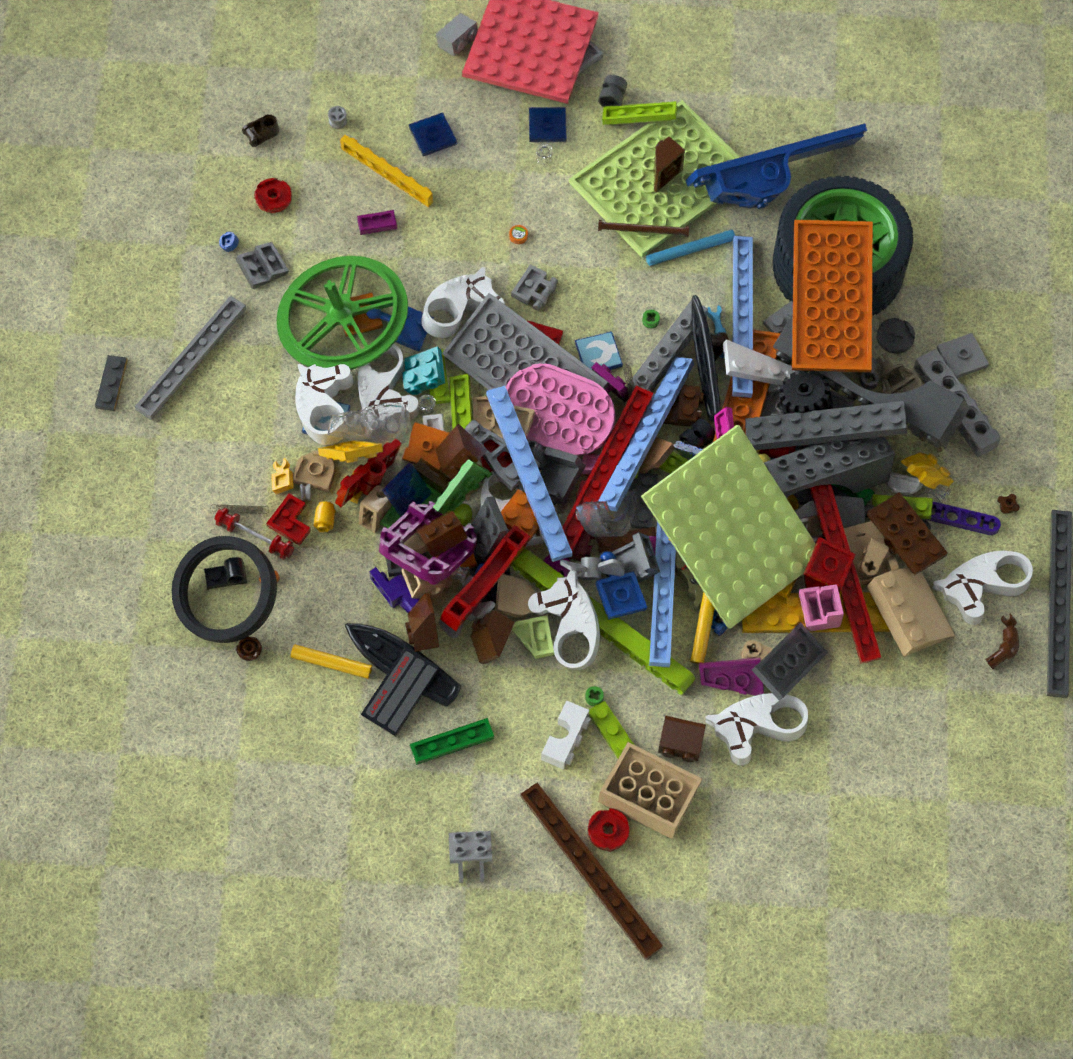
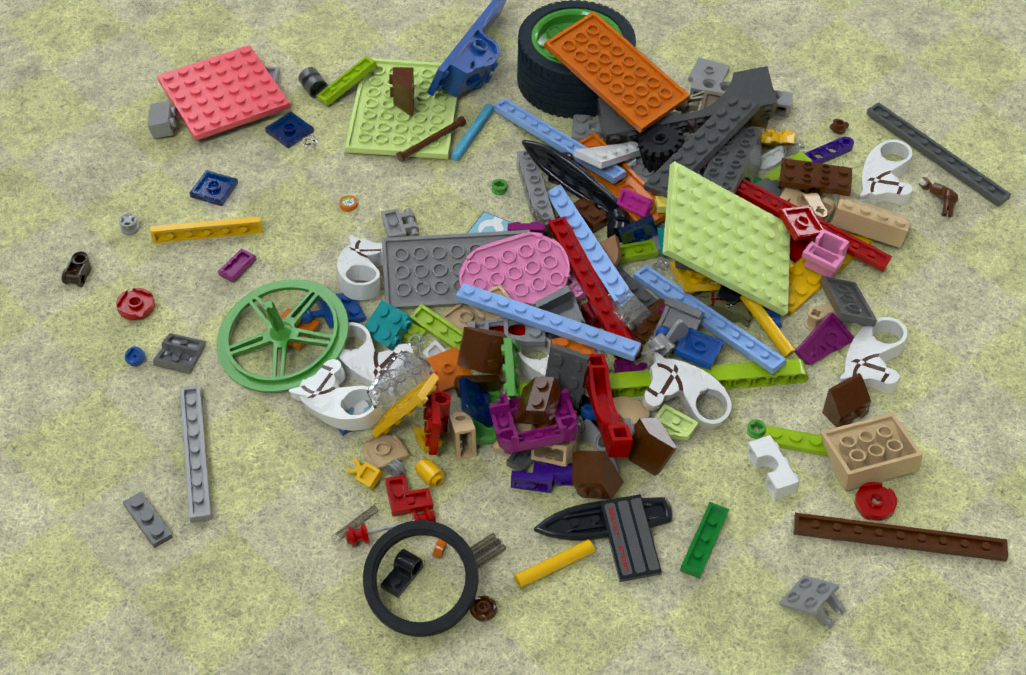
camera: 45 degrees left, 15 degrees down
none -> clear smoke tile [459,533,506,569]

